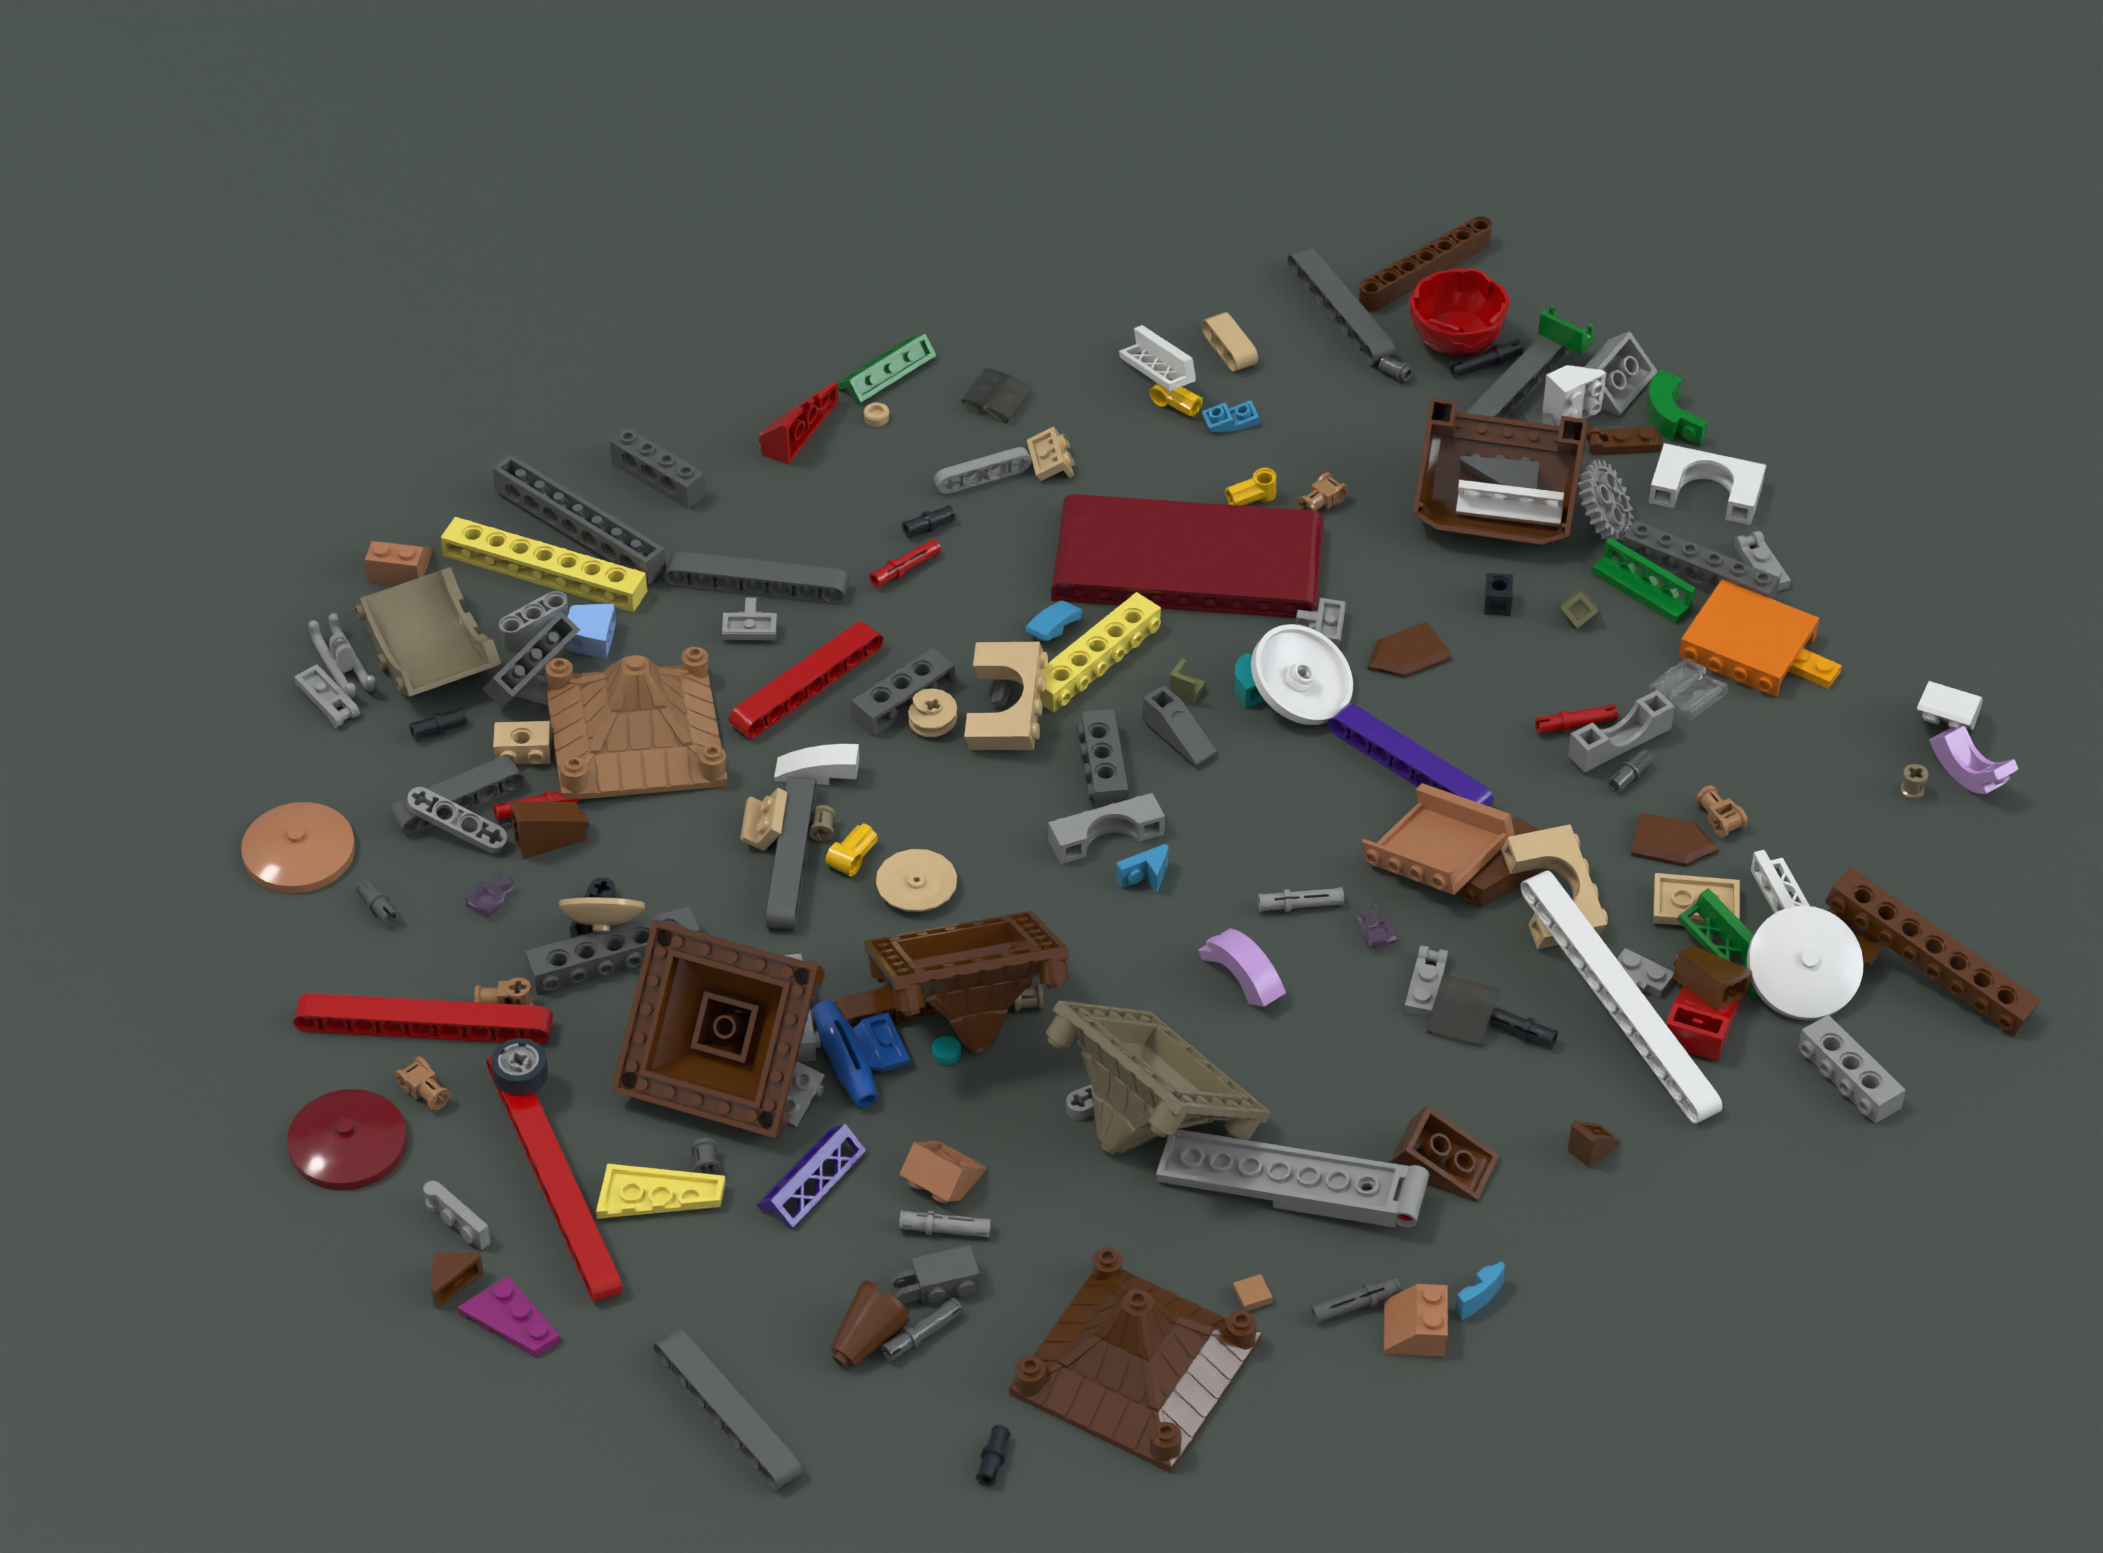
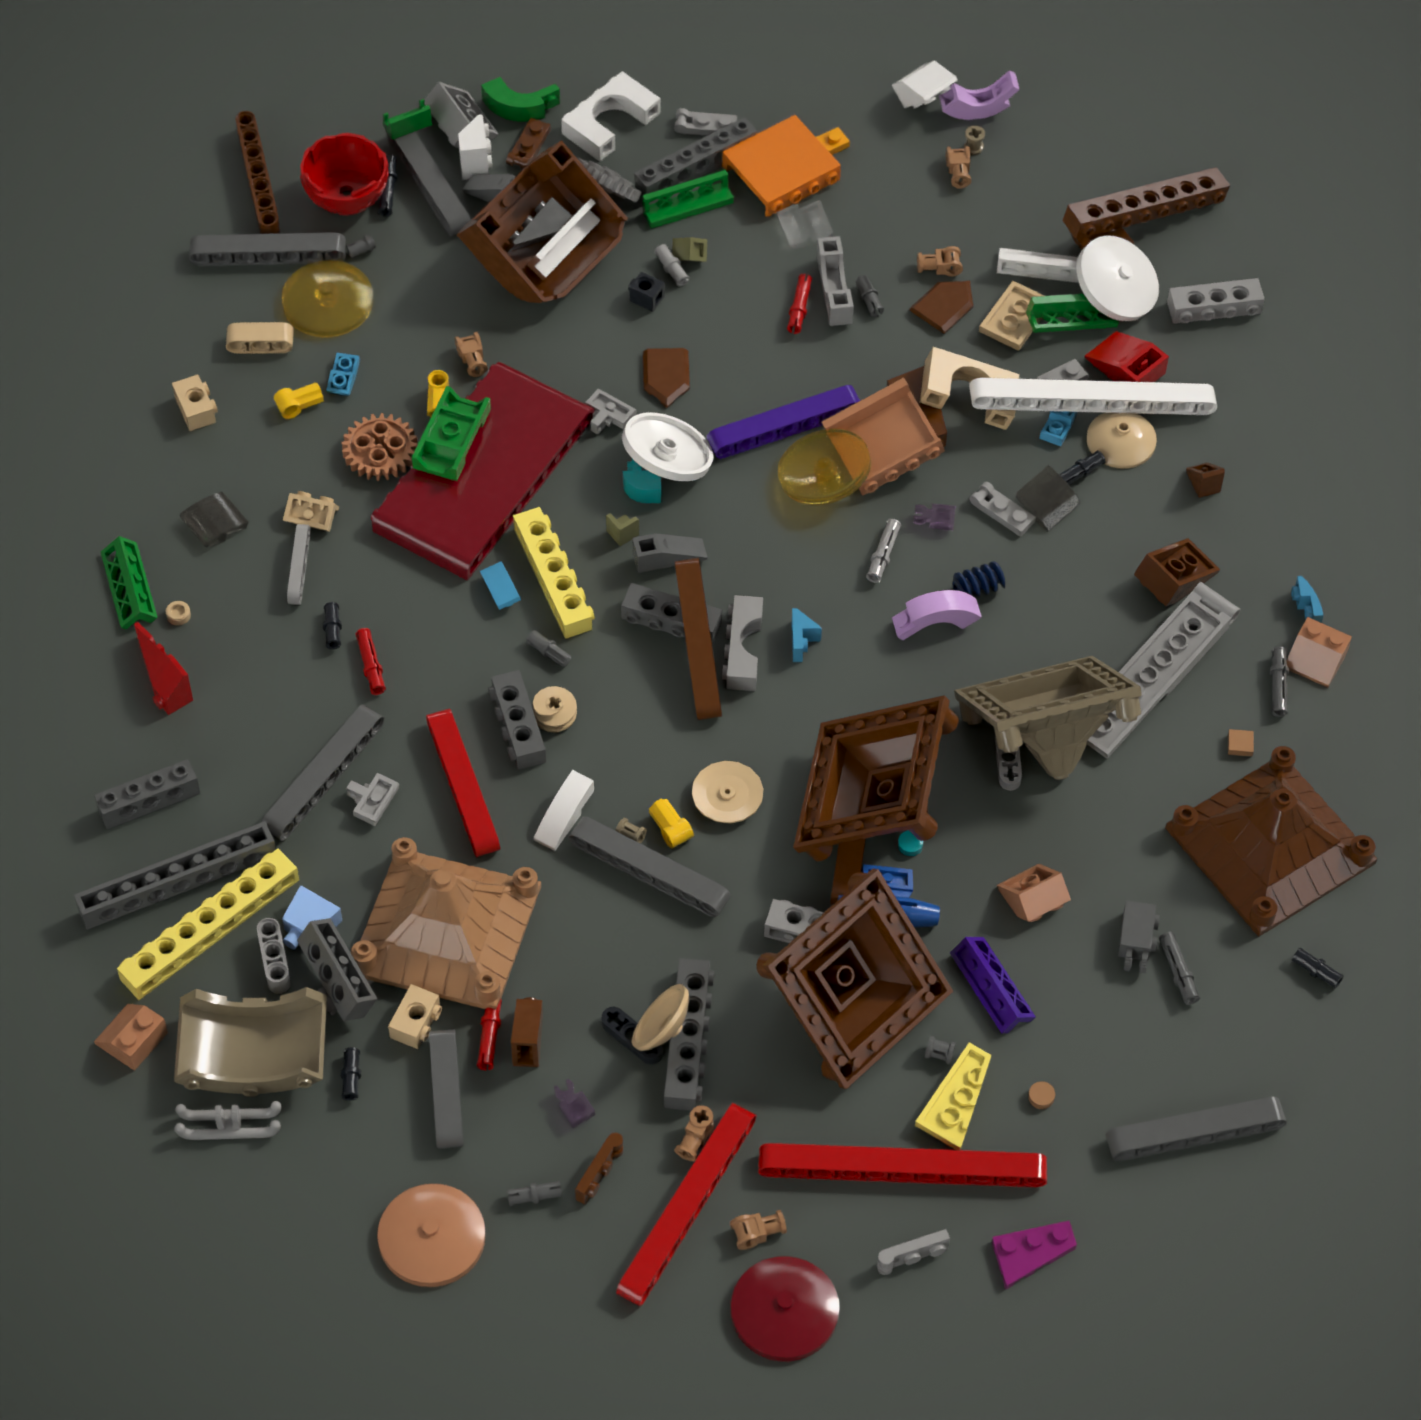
camera: 65 degrees left, 10 degrees up
light grey plate [294,664,360,728] -> none
light grey beam [407,787,507,854] -> none
reddish brown slope [431,1252,484,1309] -> none
black wheel [491,1038,548,1095] -> none
tan bracket [740,788,787,851] -> none
reddish brown cone [830,1281,911,1368] -> none
light grey pin [899,1210,991,1238] -> none
tan arch [964,642,1048,750] -> none
white fence [1119,325,1196,391] -> none
reddish brown slope [1673,945,1752,1010] -> none
none -> tan brick [172,375,218,431]
none -> clear yellow dish [282,260,373,337]
none -> nougat gear [342,413,418,481]
none -> green piece [412,386,491,481]
none -> reddish brown plate [575,1132,623,1205]
none -> light grey pin [654,244,690,287]
none -> reddish brown beam [675,558,722,720]
none -> clear yellow dish [778,429,871,505]
none -> medium nougat connector [946,146,971,188]
none -> dark blue piece [952,561,1005,597]
none -> medium nougat tile [1028,1082,1055,1109]
none -> dark azure slope [1039,411,1078,446]
none -> tan dish [1086,413,1157,469]

